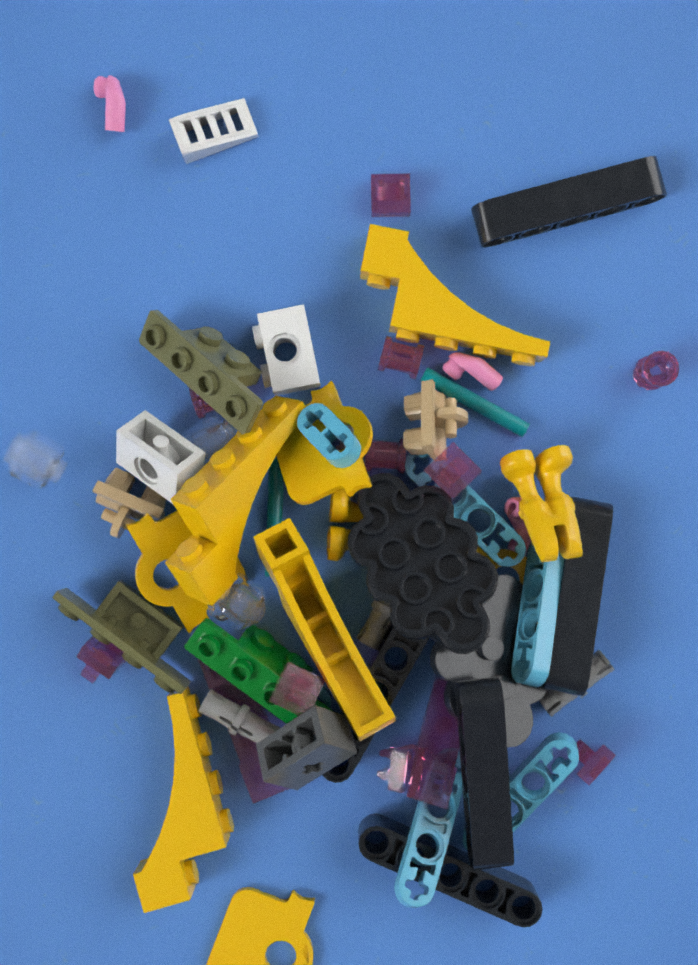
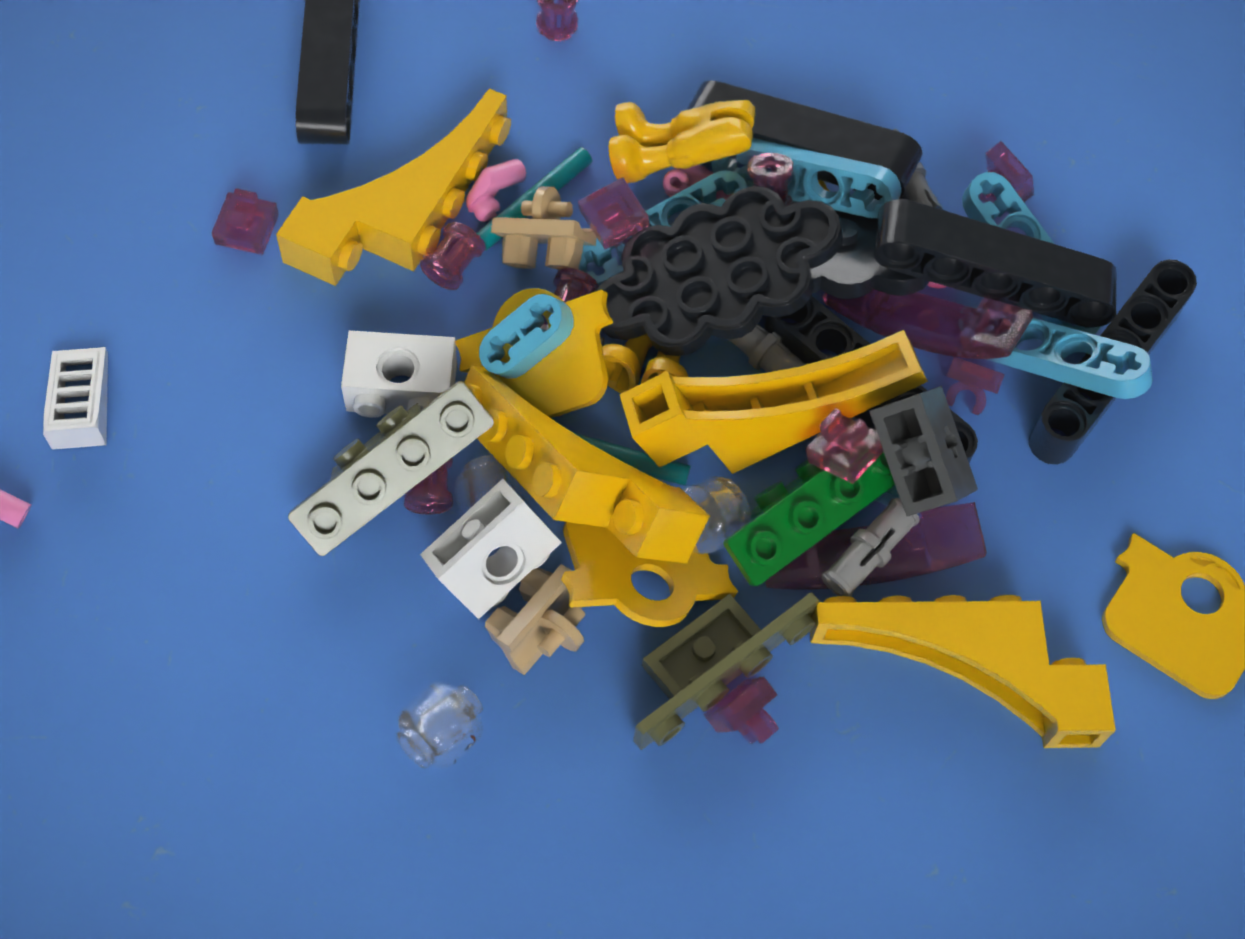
camera: 75 degrees left, 25 degrees down
none -> clear pink bush [747,153,793,207]

